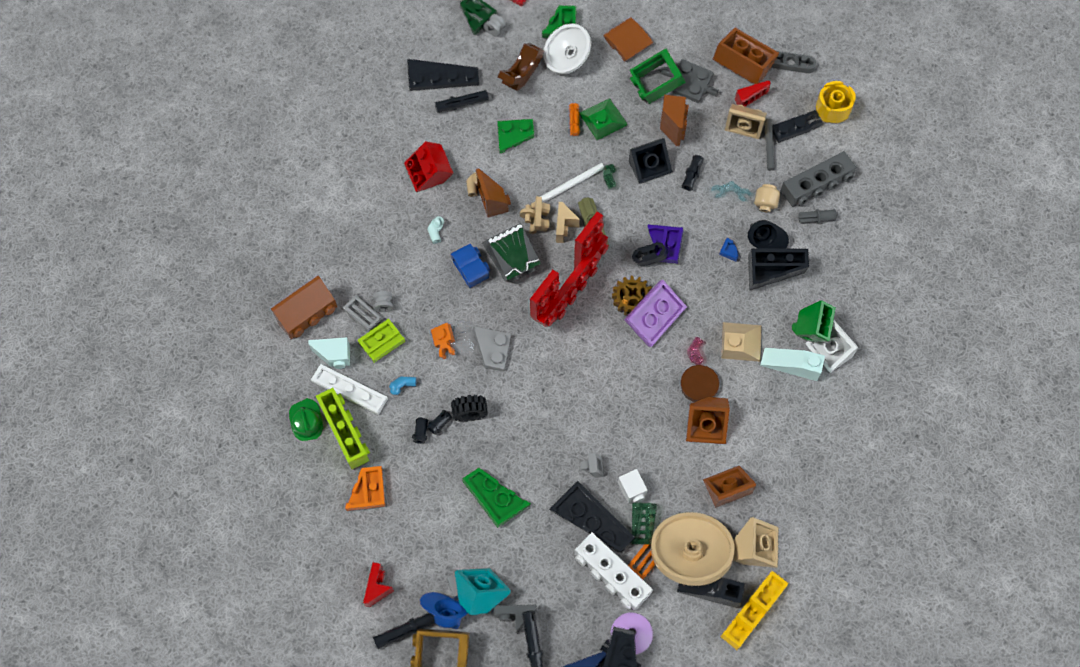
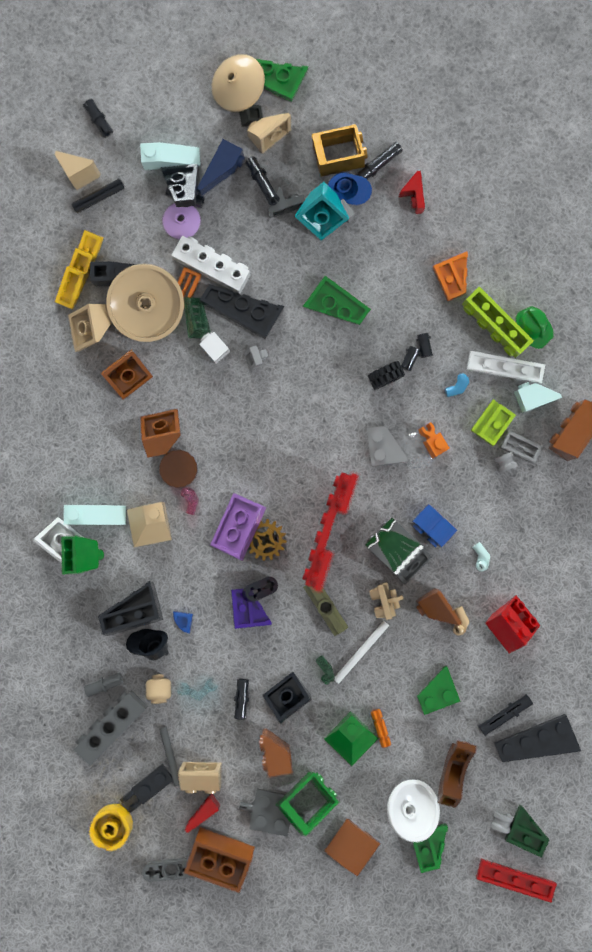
camera: 160 degrees right, 20 degrees up
tan slope [556,202,580,243] -> none

